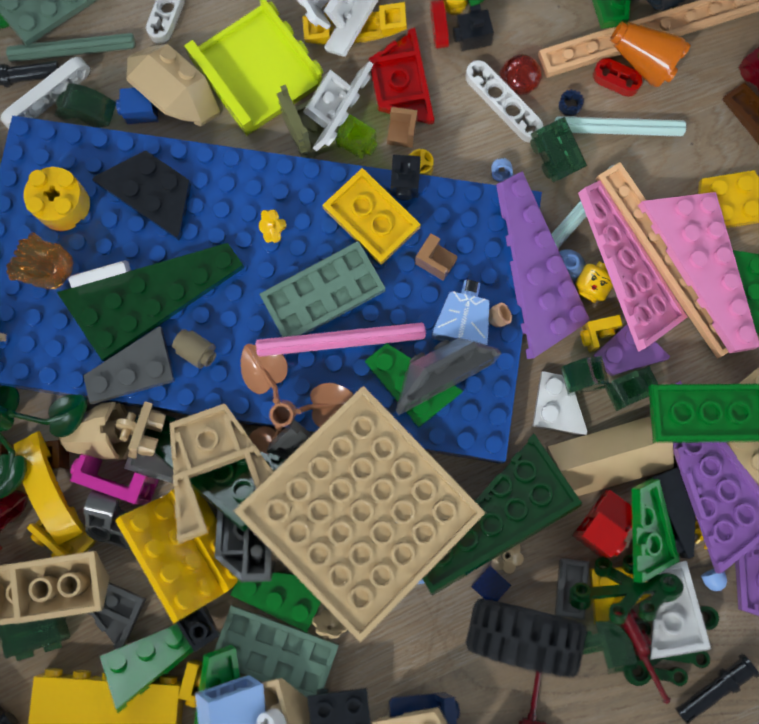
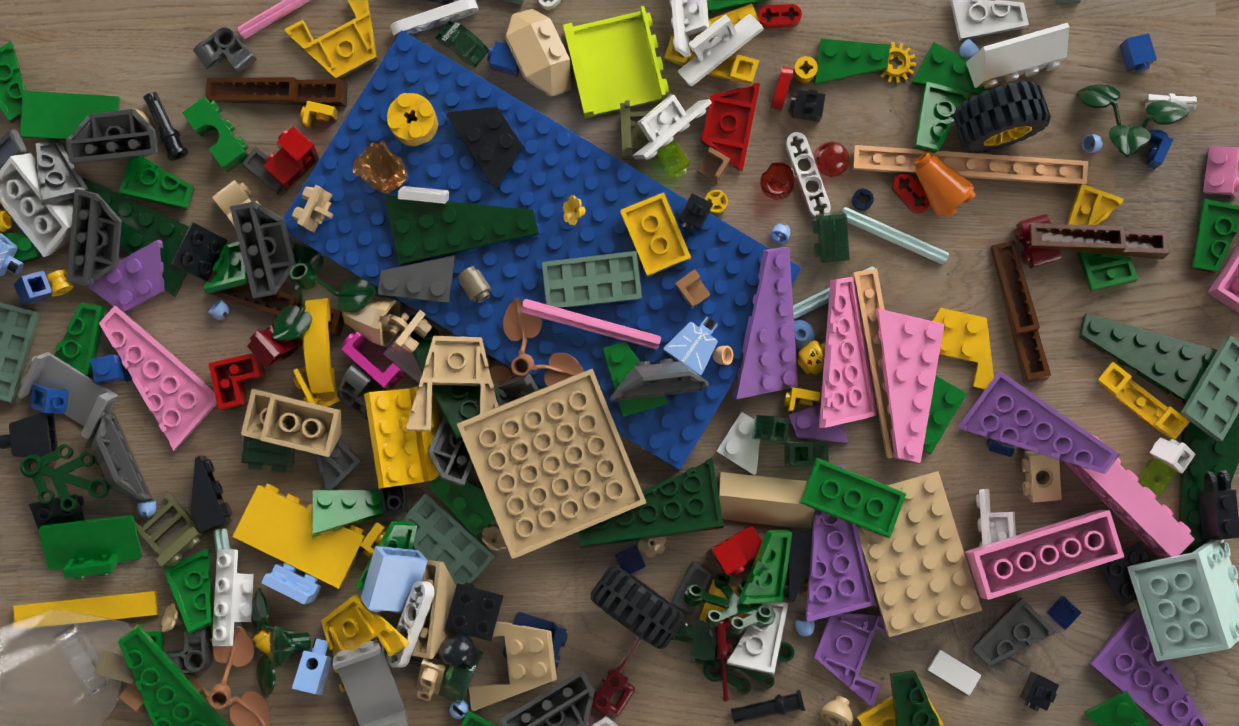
camera: 25 degrees right, 5 degrees up
none -> clear red hair [760,162,796,200]

